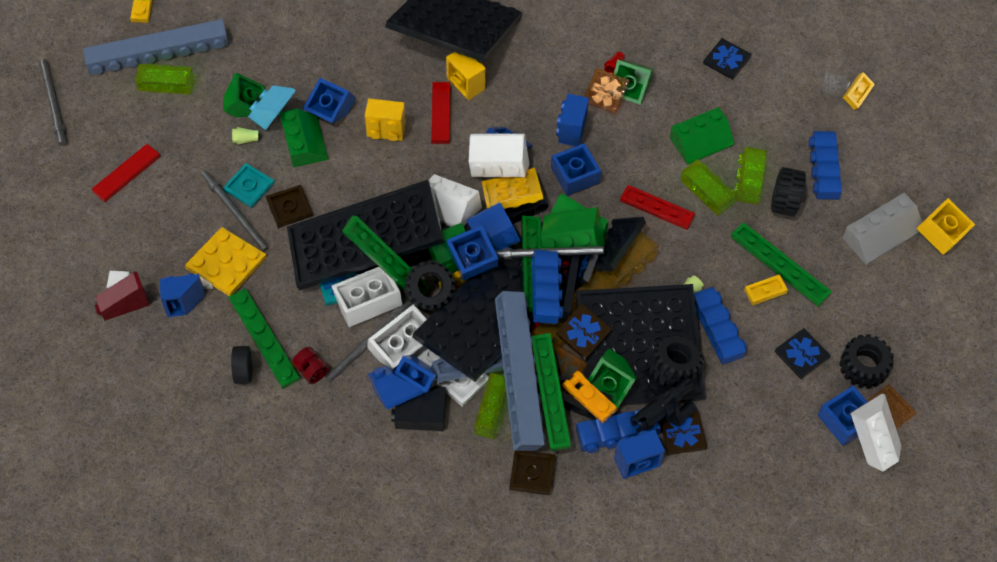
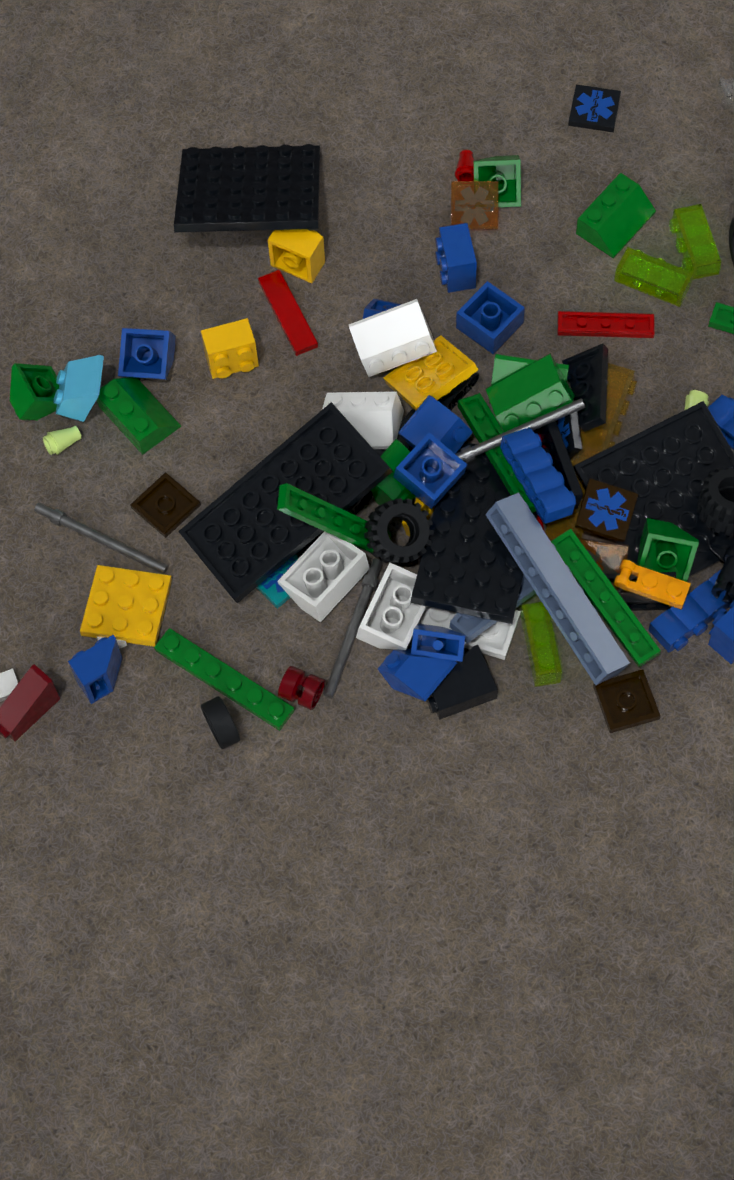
camera: 20 degrees left, 5 degrees up
teal tile [223,163,275,208] -> none

